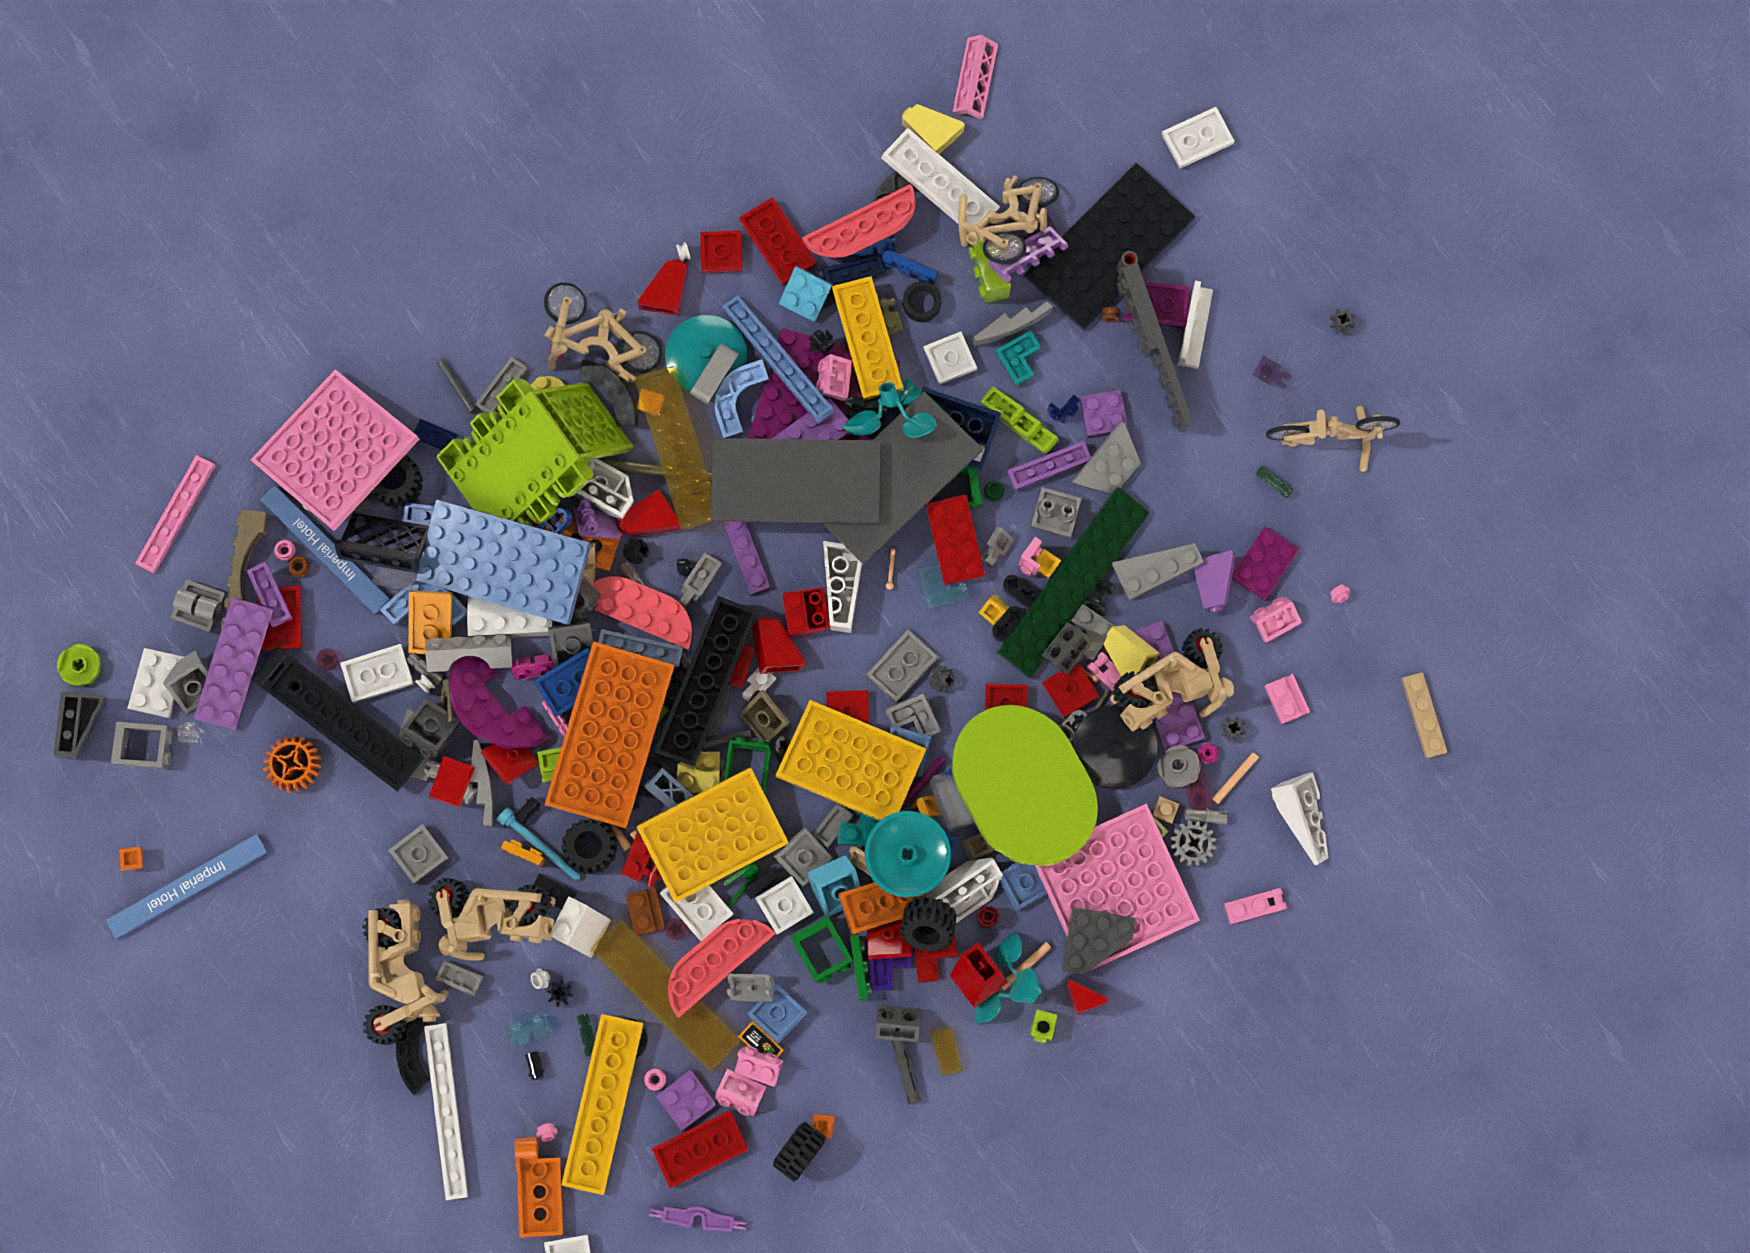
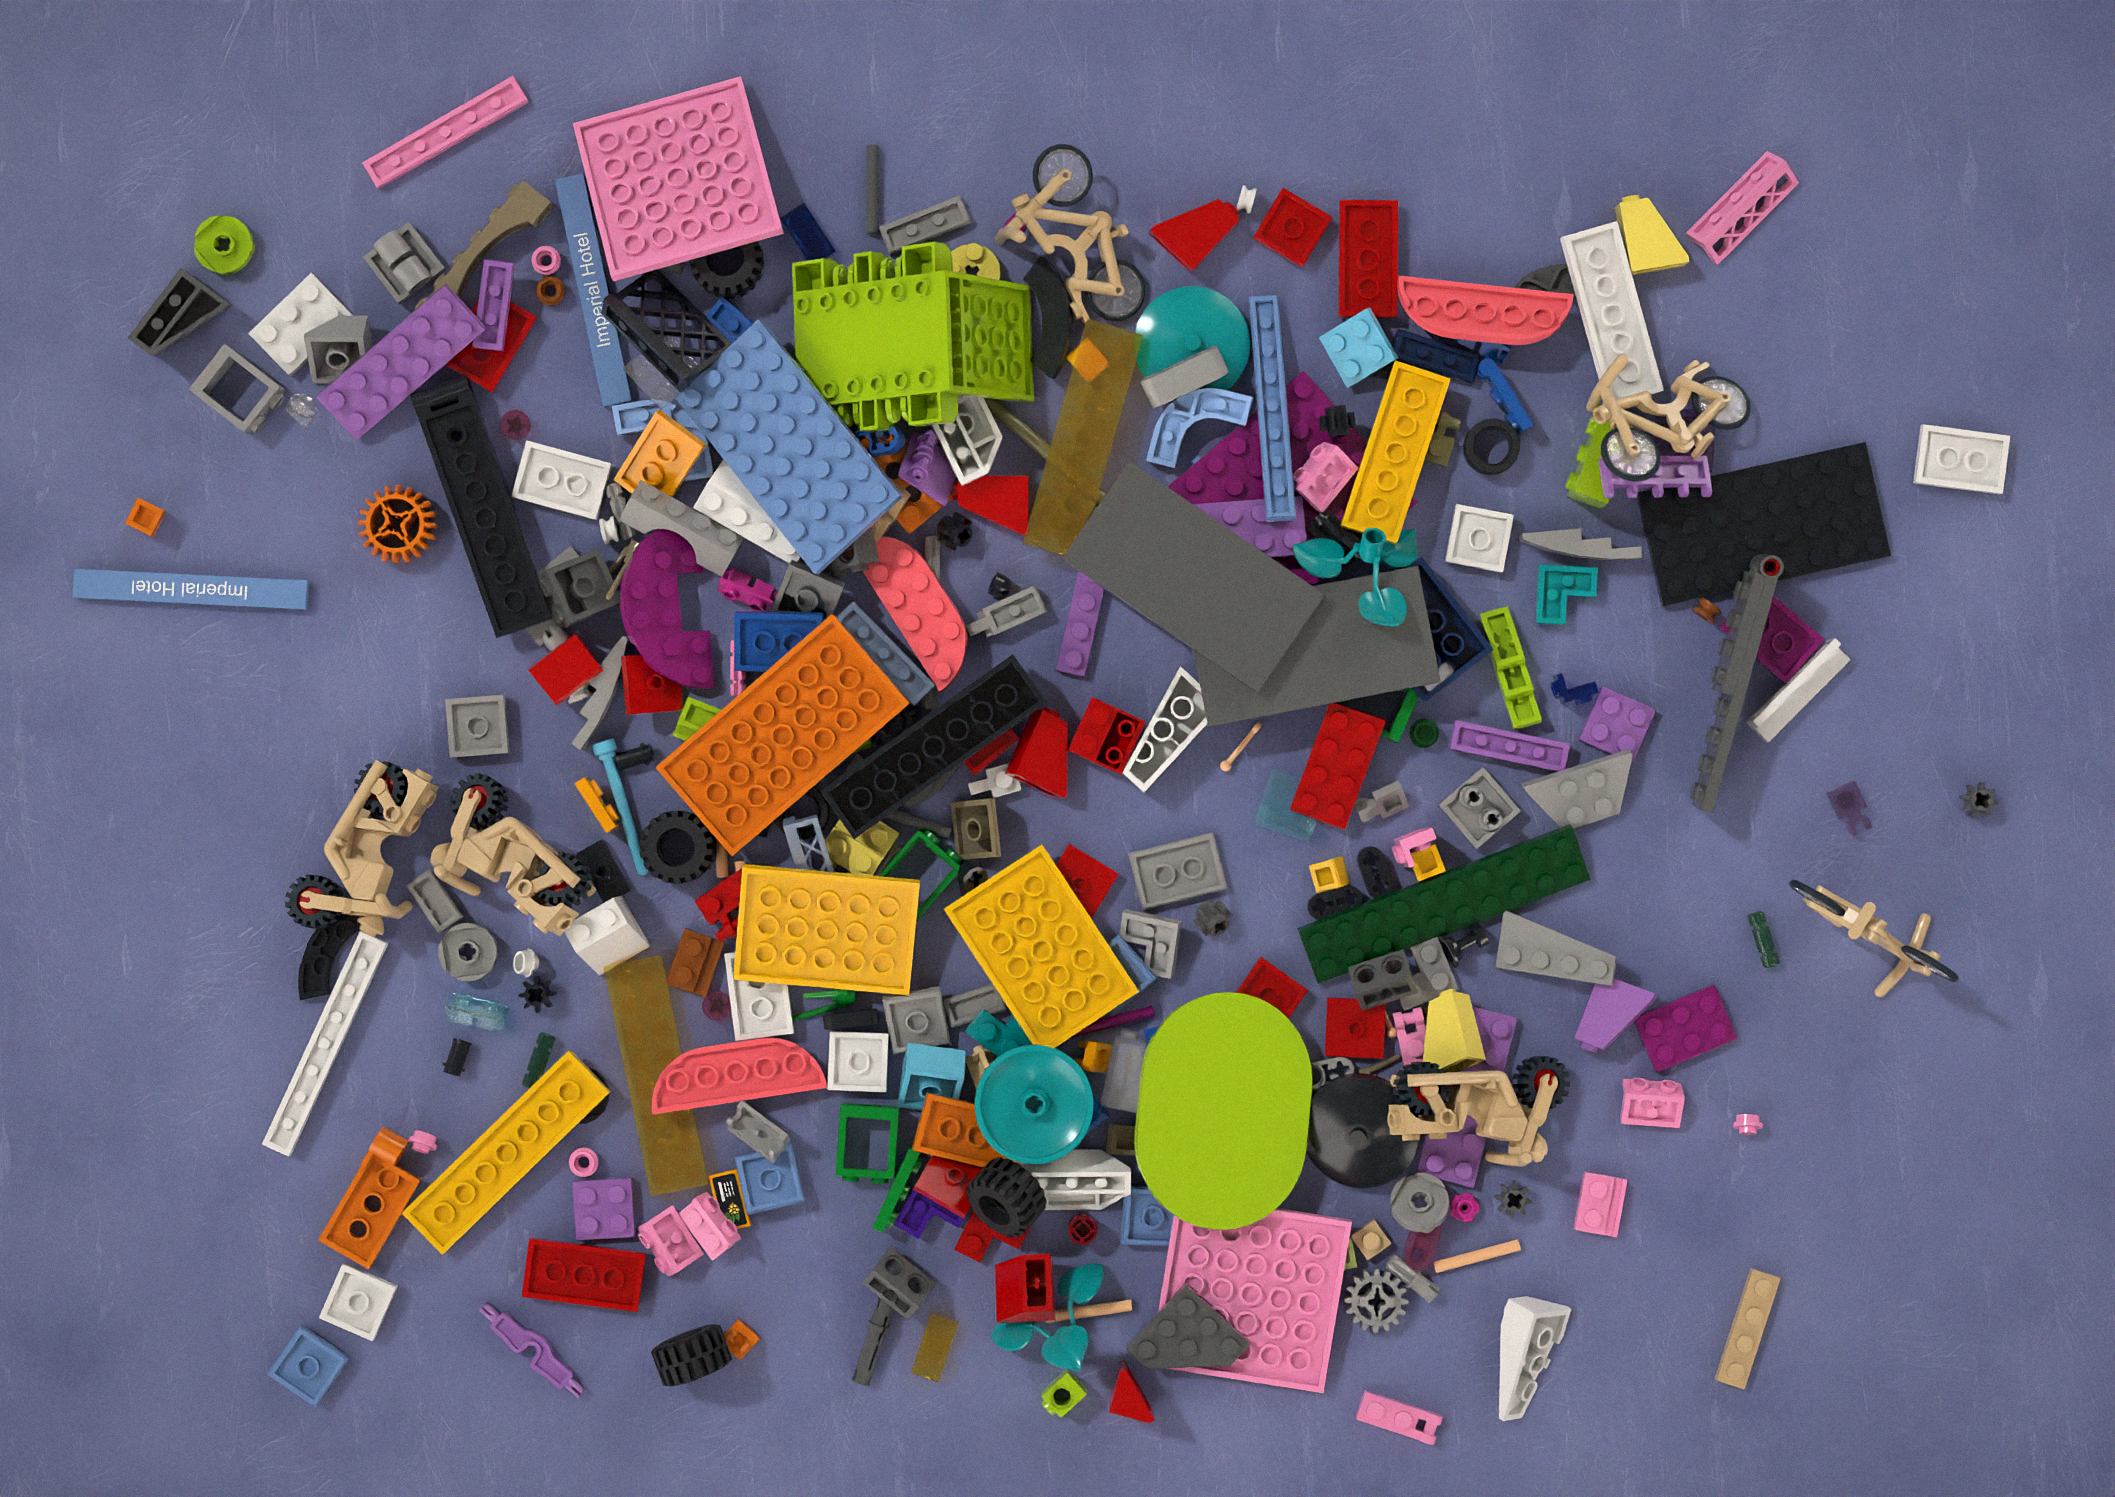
camera: 35 degrees right, 10 degrees up
none -> light grey plate [438,923,498,981]

